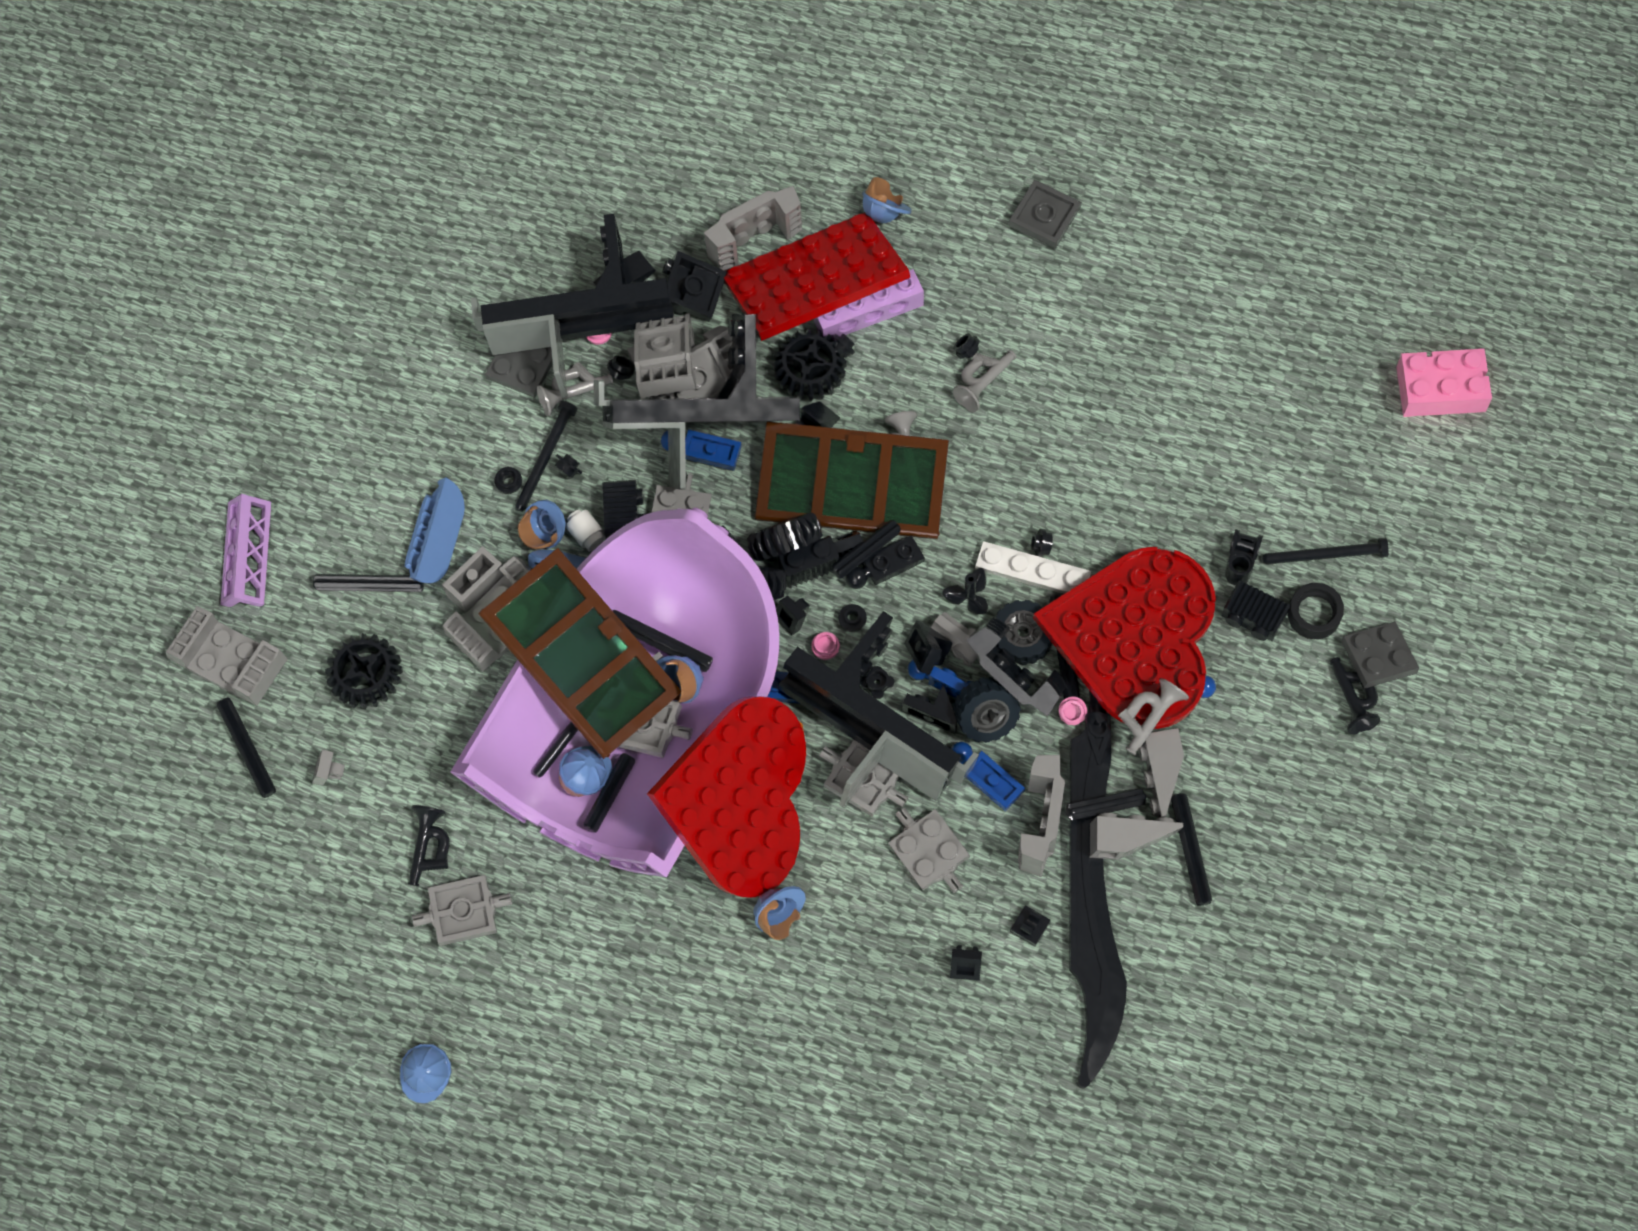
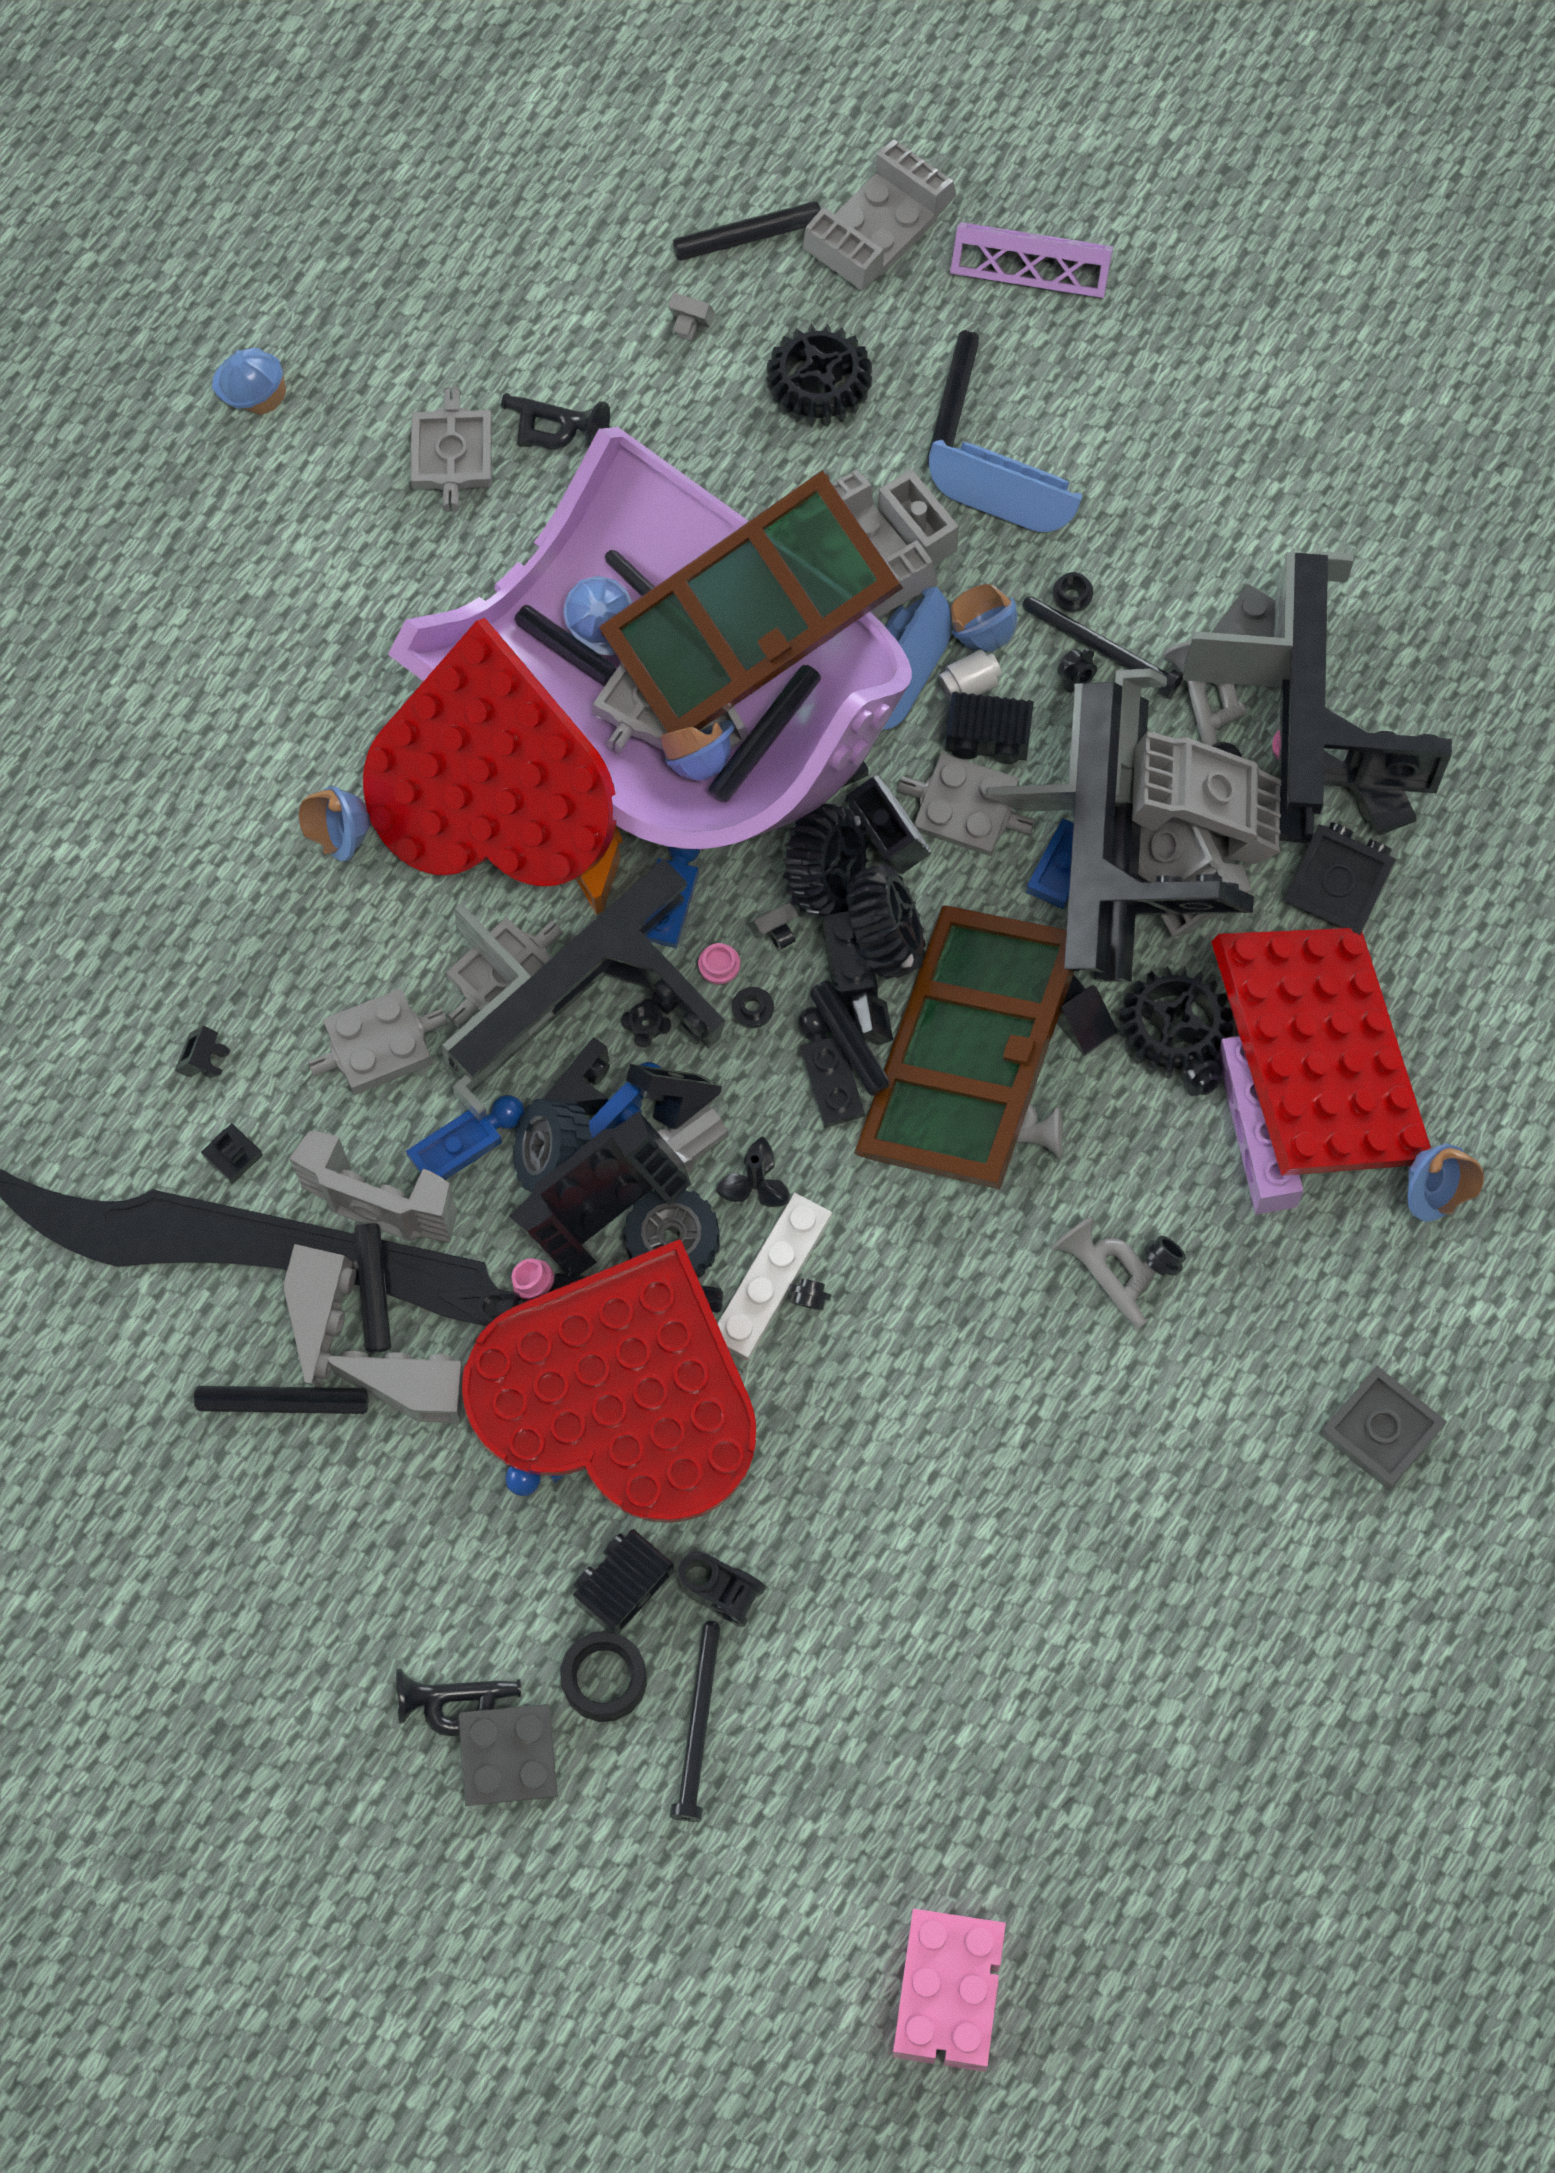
camera: 100 degrees right, 0 degrees up
light grey plate [704,186,802,271] -> none
light grey piece [1118,678,1189,755] -> none

